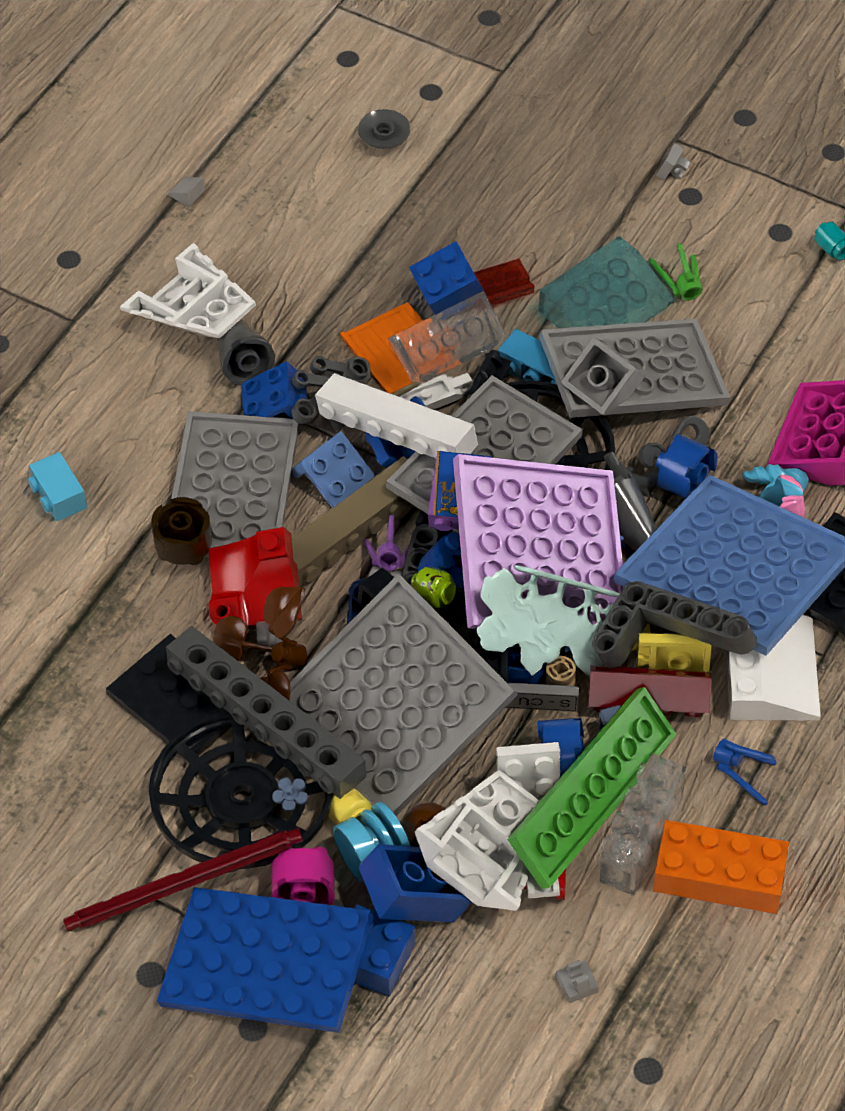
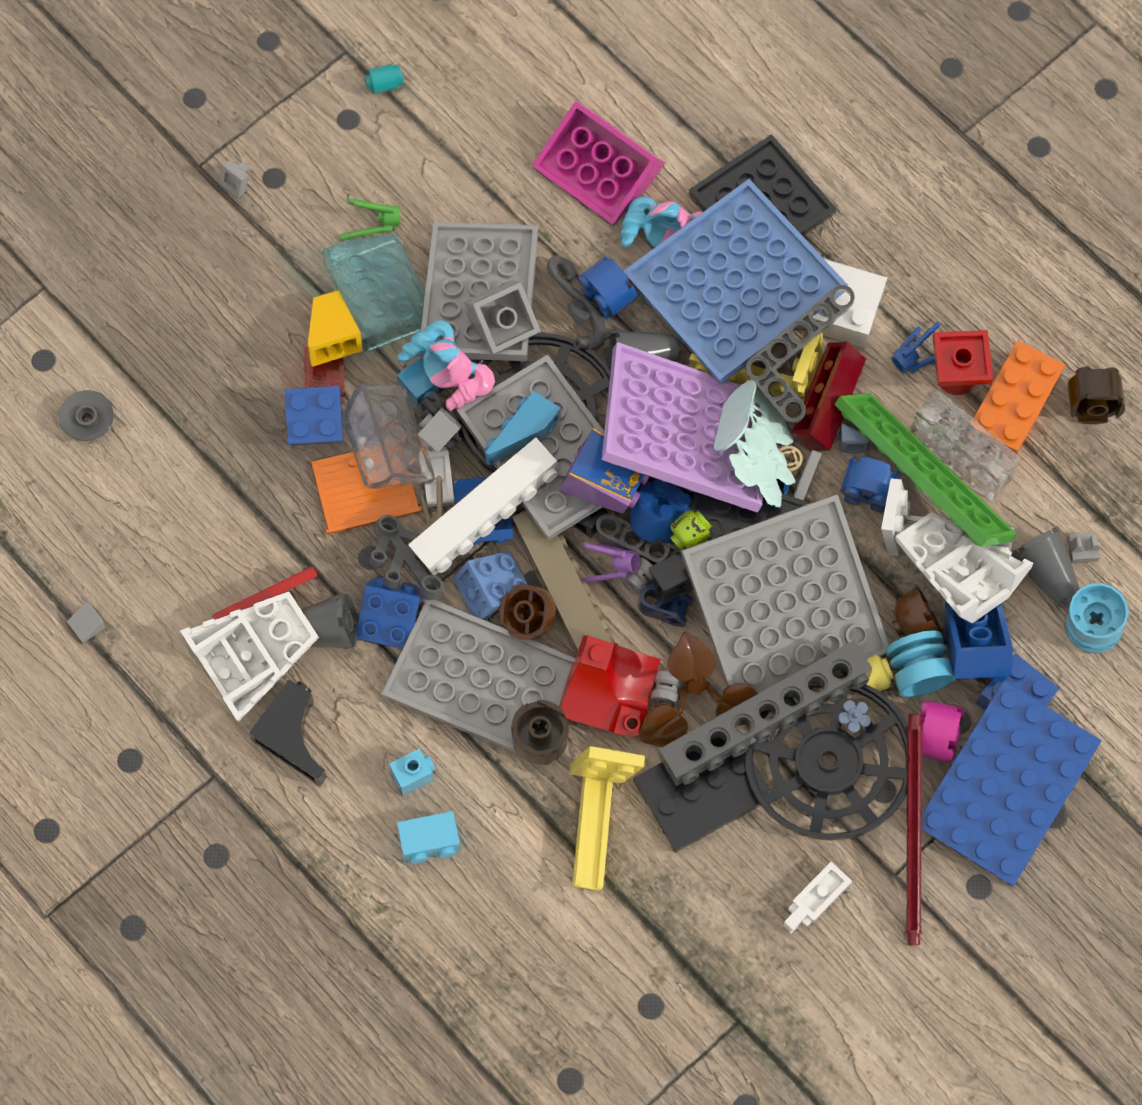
camera: 75 degrees left, 15 degrees up
none -> red tile [212,567,318,620]
none -> black arch [249,679,327,786]
none -> yellow slope [308,290,362,367]
none -> medium azure brick [389,749,435,796]
none -> hair [398,320,495,411]
none -> light grey brick [418,408,462,452]
none -> dark azure slope [484,391,561,465]
none -> reddish brown cylinder [499,584,556,640]
none -> light yellow bracket [569,746,645,891]
none -> white hinge [783,862,852,933]
none -> red plant [932,330,993,395]
none -> dark grey cone [1011,525,1080,605]
none -> medium azure wheel [1065,583,1129,653]
none -> dark brown brick [1068,367,1125,425]

